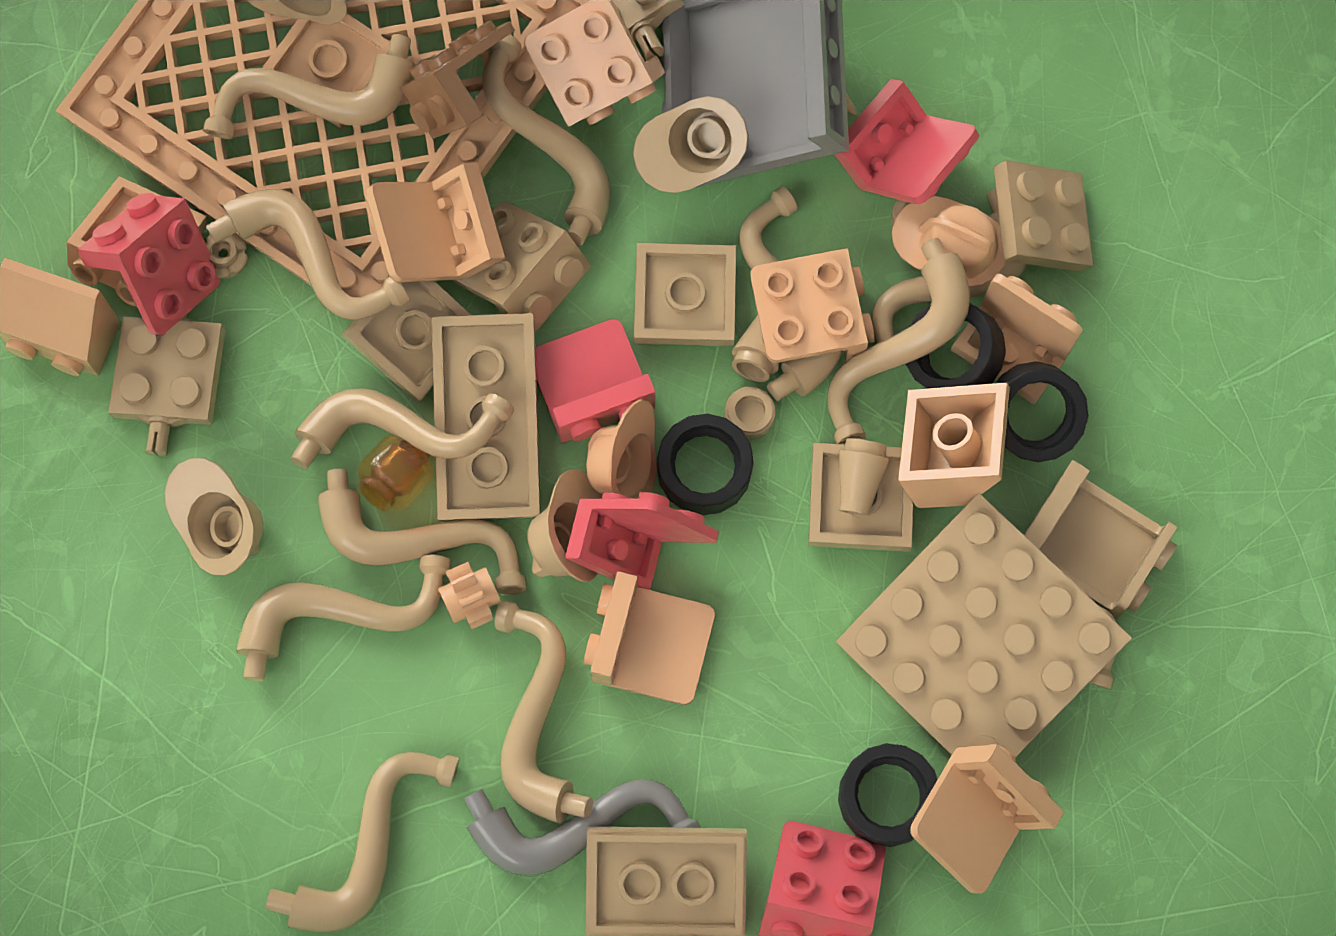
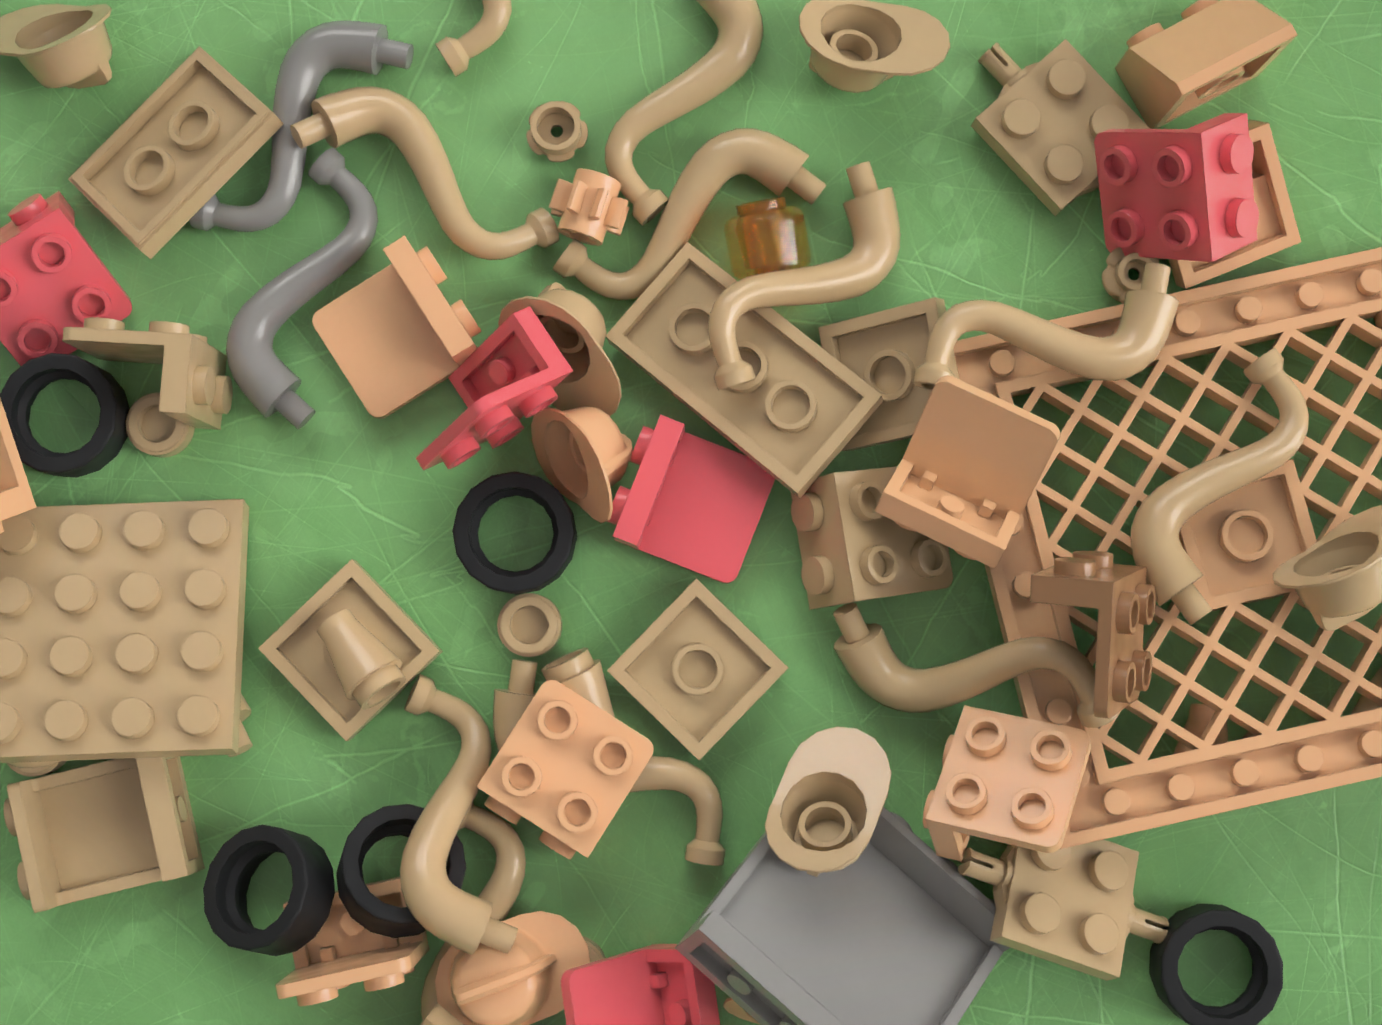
camera: 135 degrees right, 10 degrees up
light nougat slope [898,383,1010,508] -> none
none -> tan bracket [62,317,233,430]
none -> tan tile [126,393,195,458]
none -> light grey animal [226,147,378,429]
none -> tan plate [526,101,588,162]

